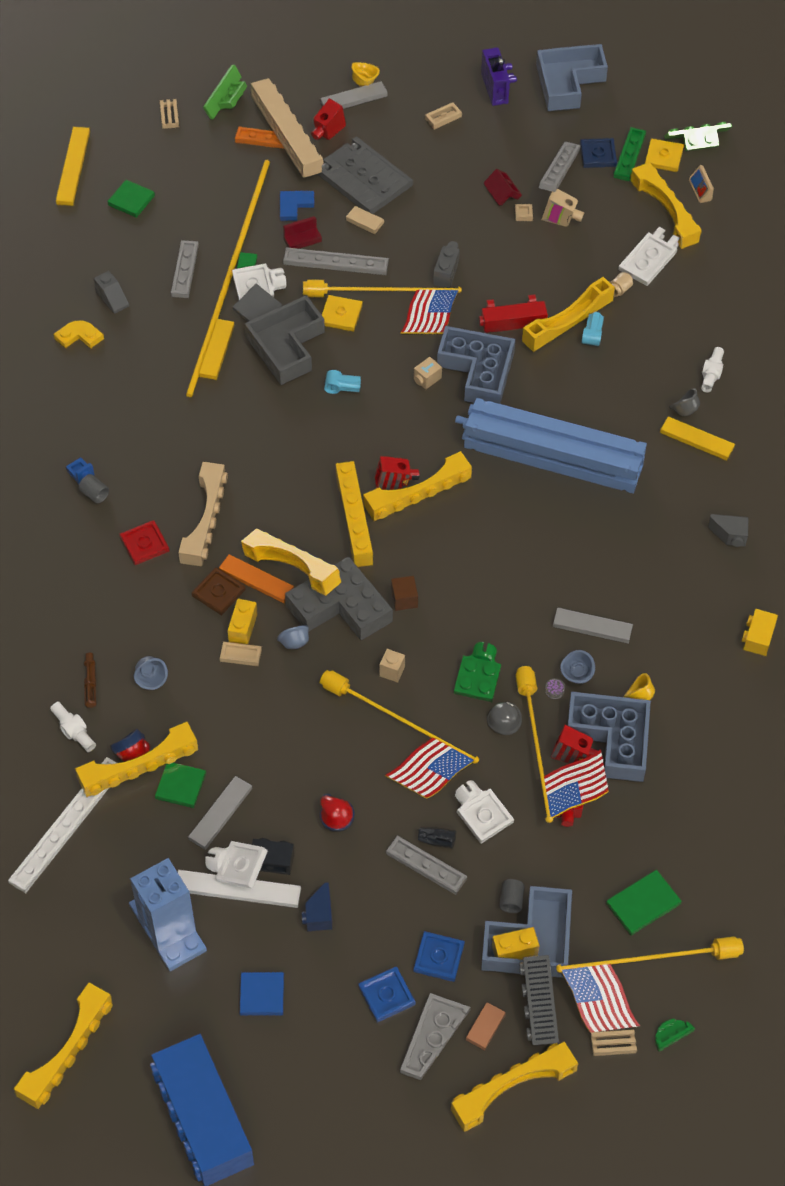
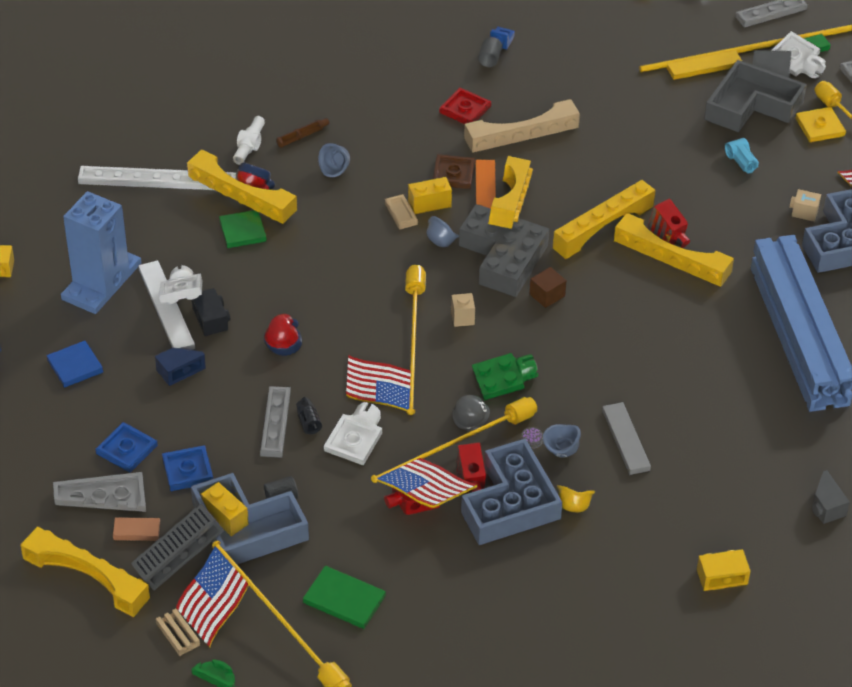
camera: 60 degrees right, 10 degrees down
light grey tile [188,776,252,850] -> none

